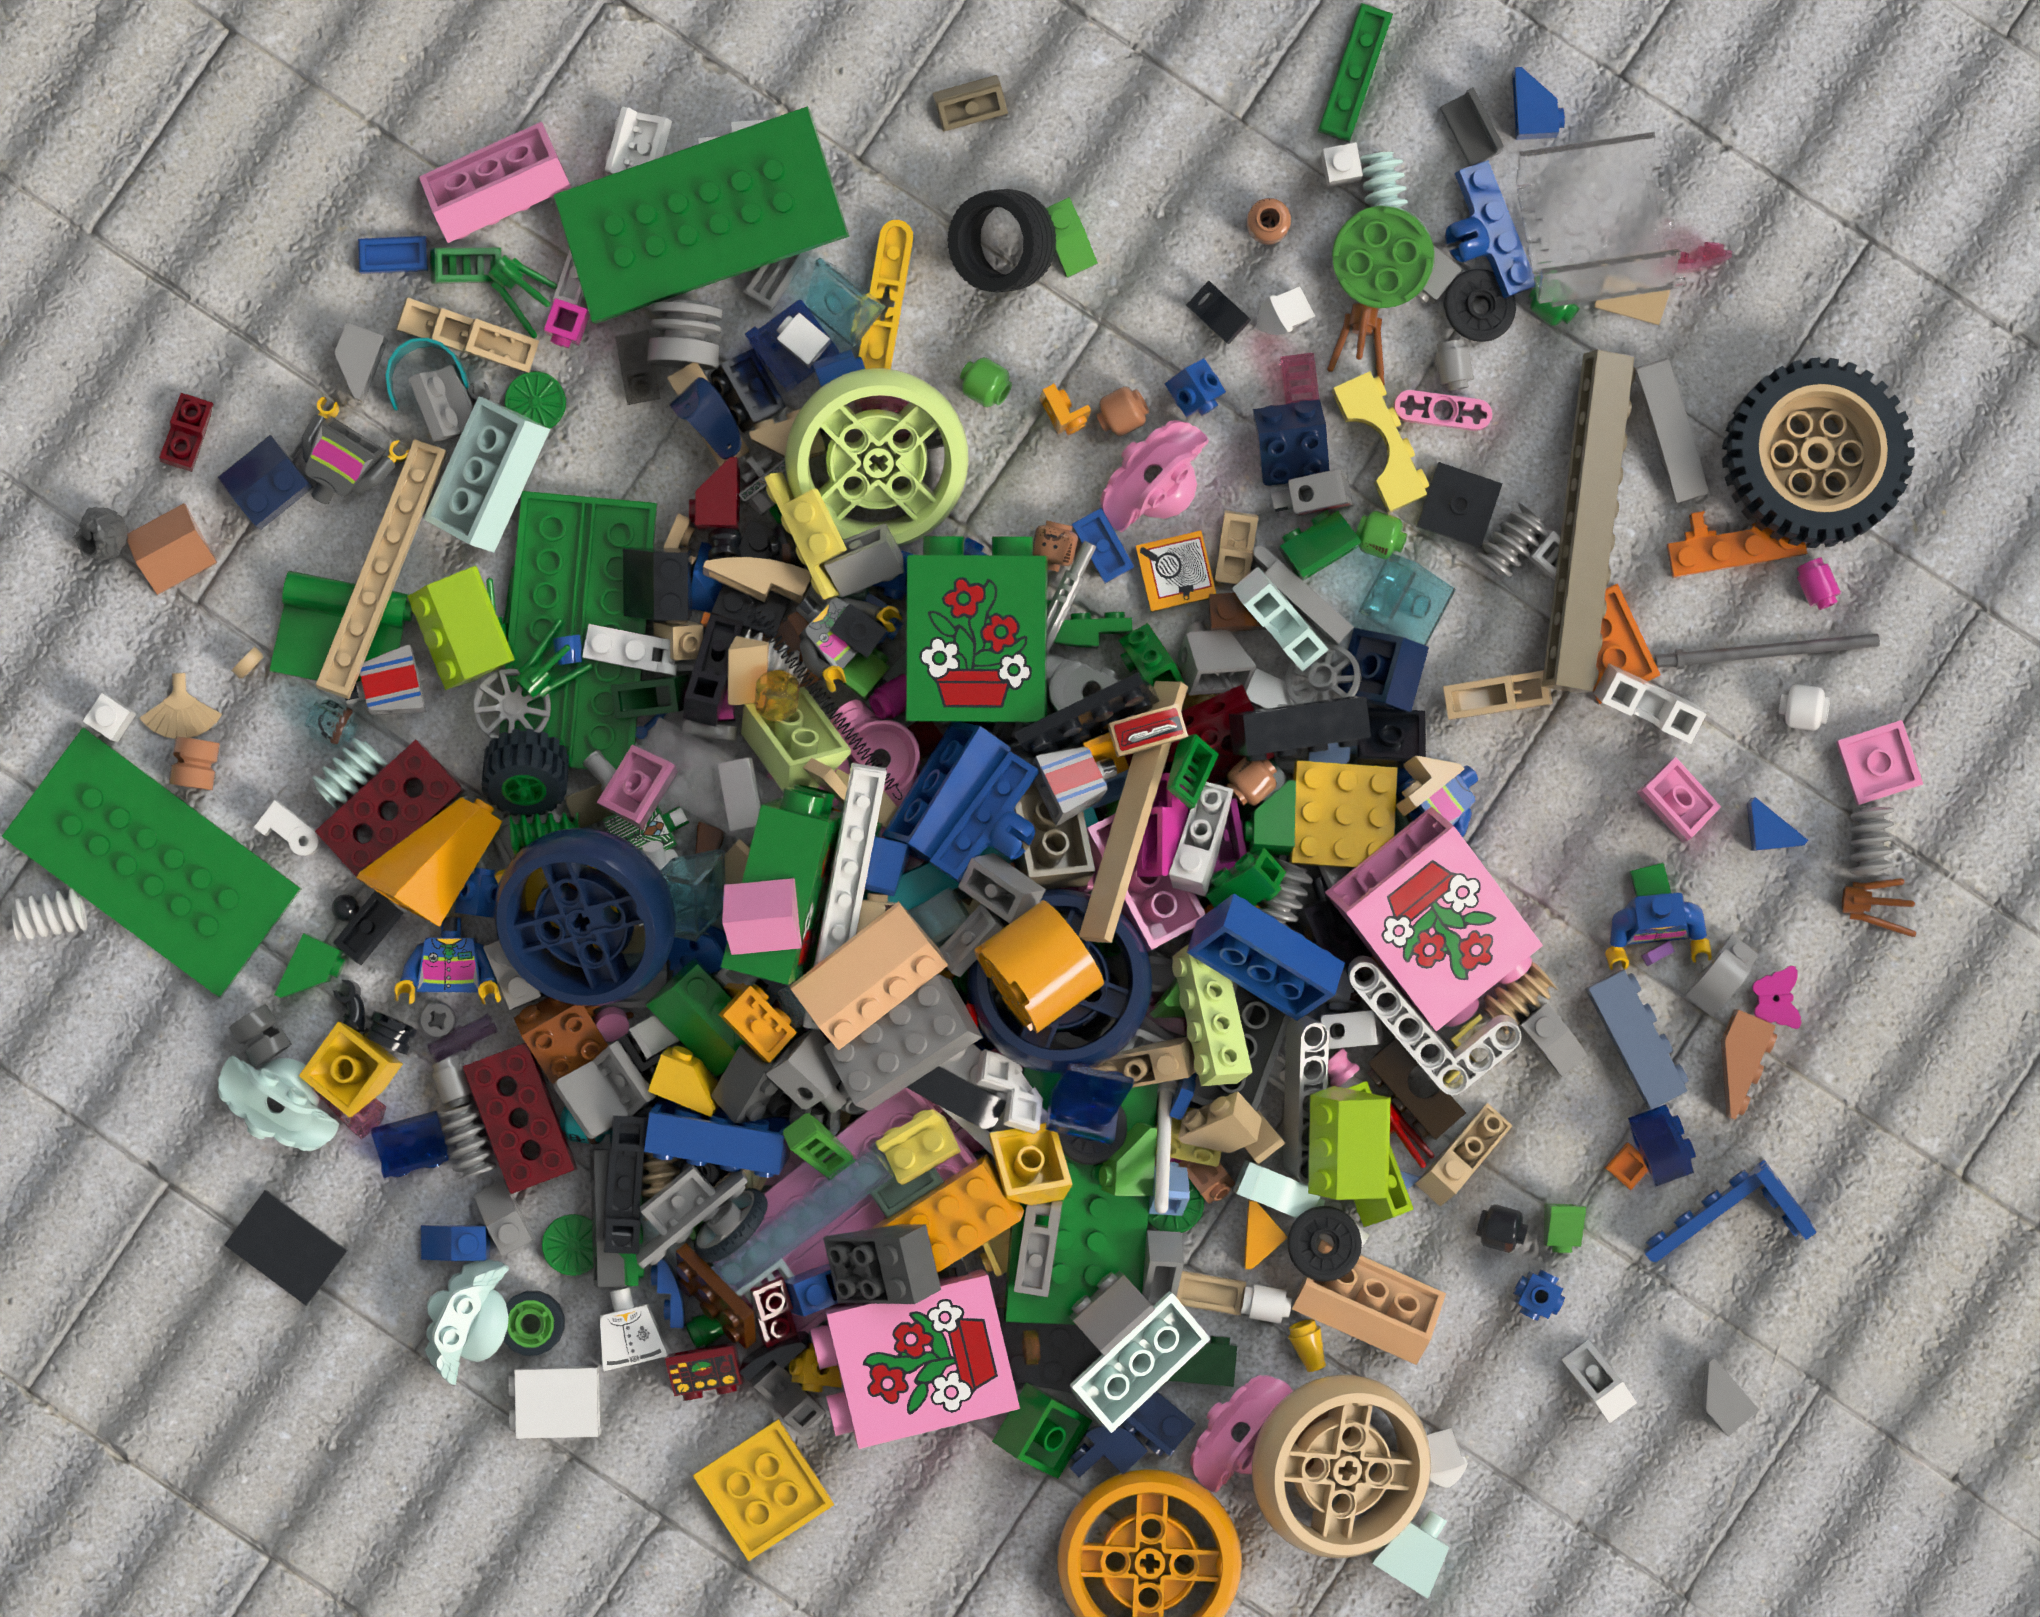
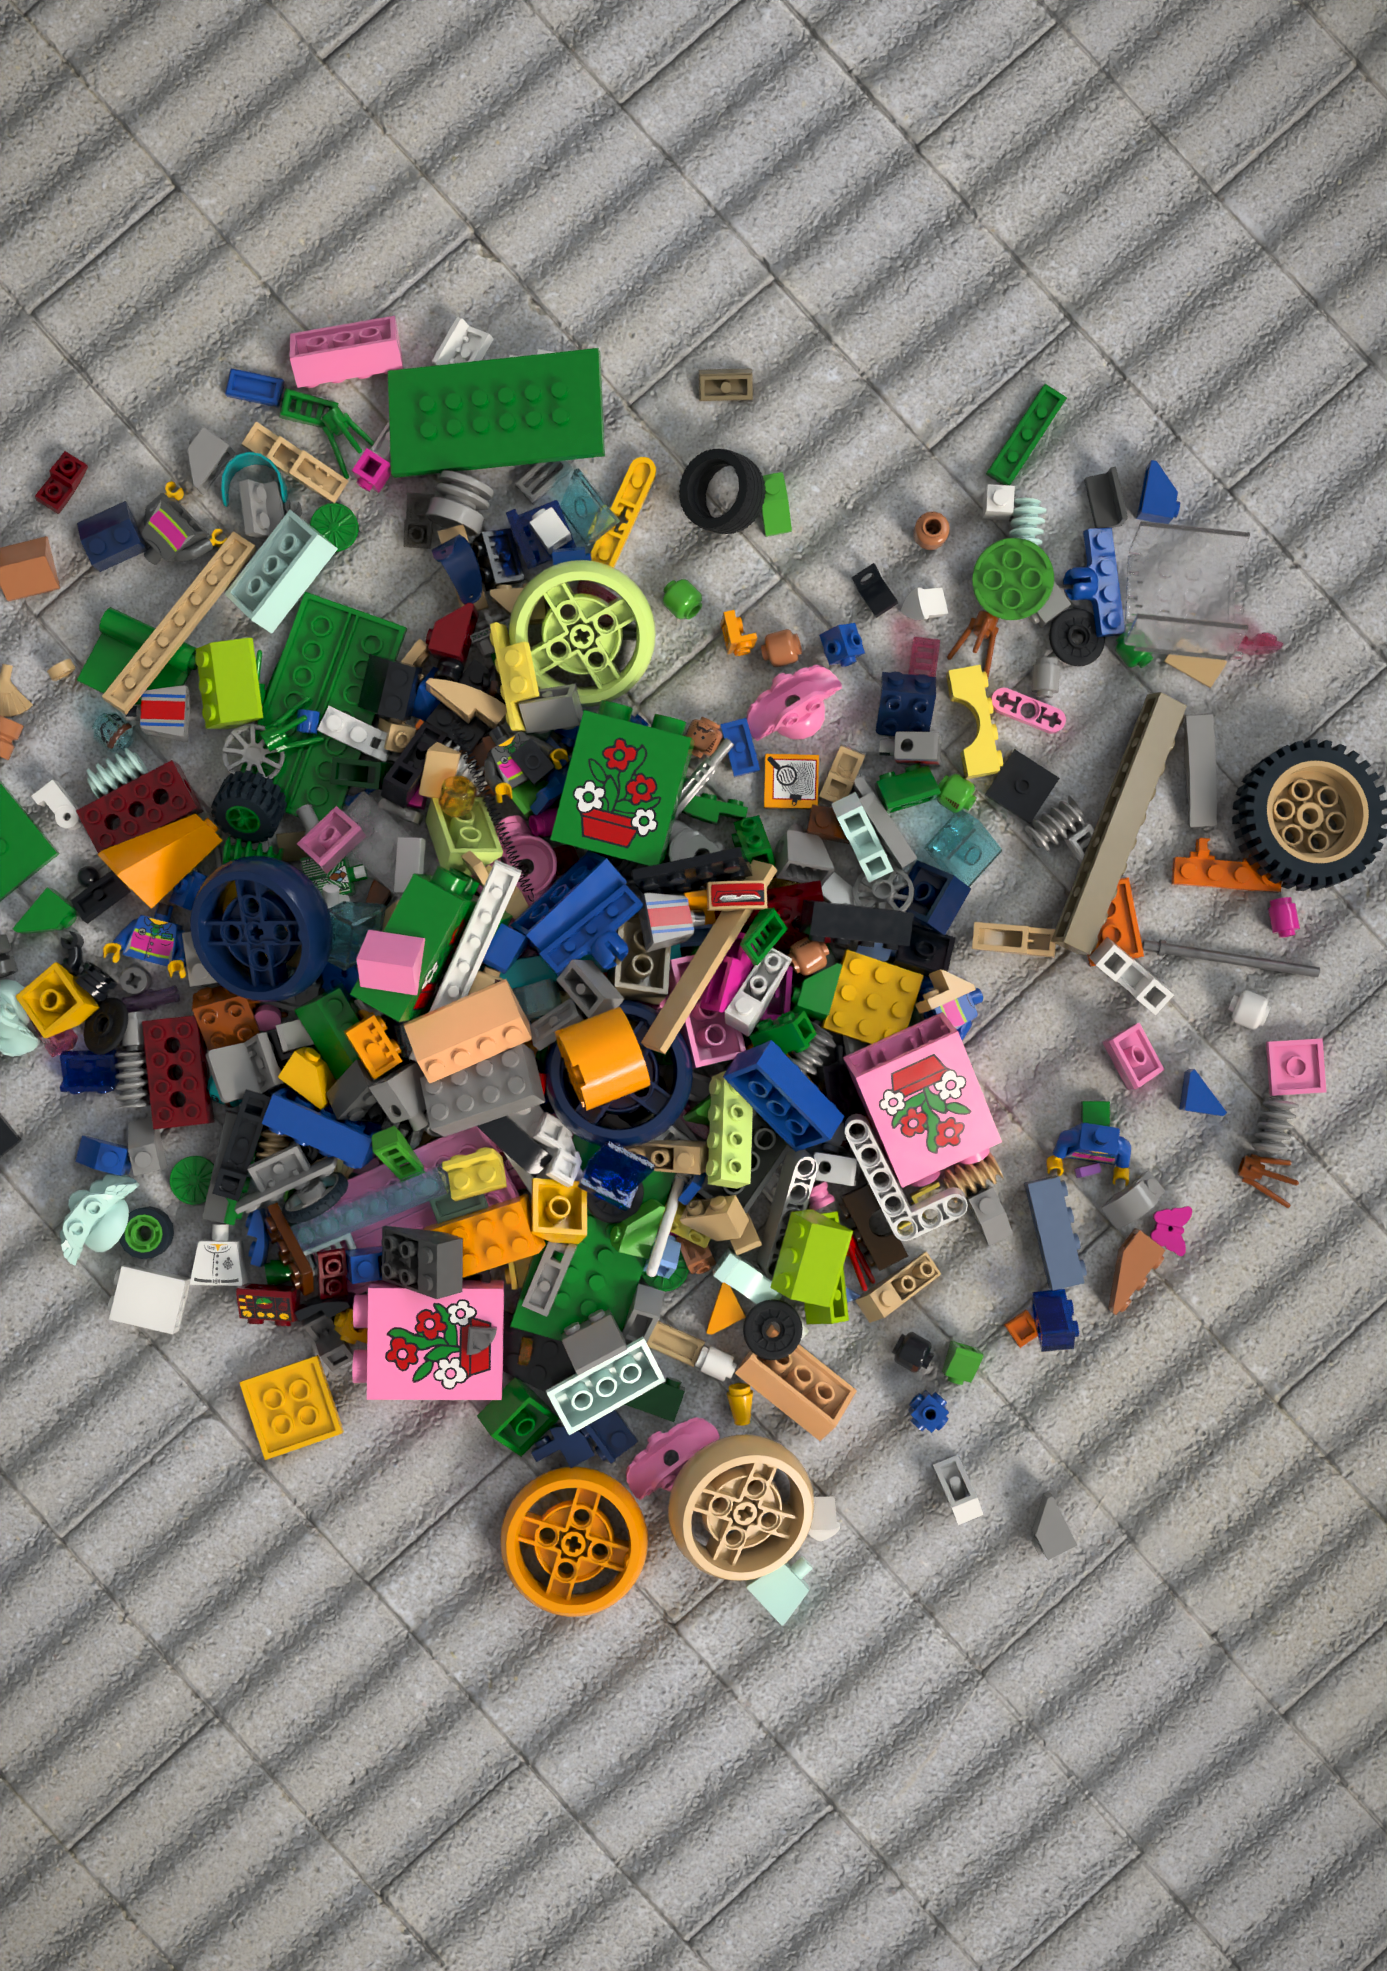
camera: 15 degrees right, 0 degrees up
blue bracket [1644,1160,1817,1262] -> none
none -> black wheel [83,997,128,1055]
none -> flat silver tile [467,1325,497,1355]
none -> blue slope [530,771,568,816]

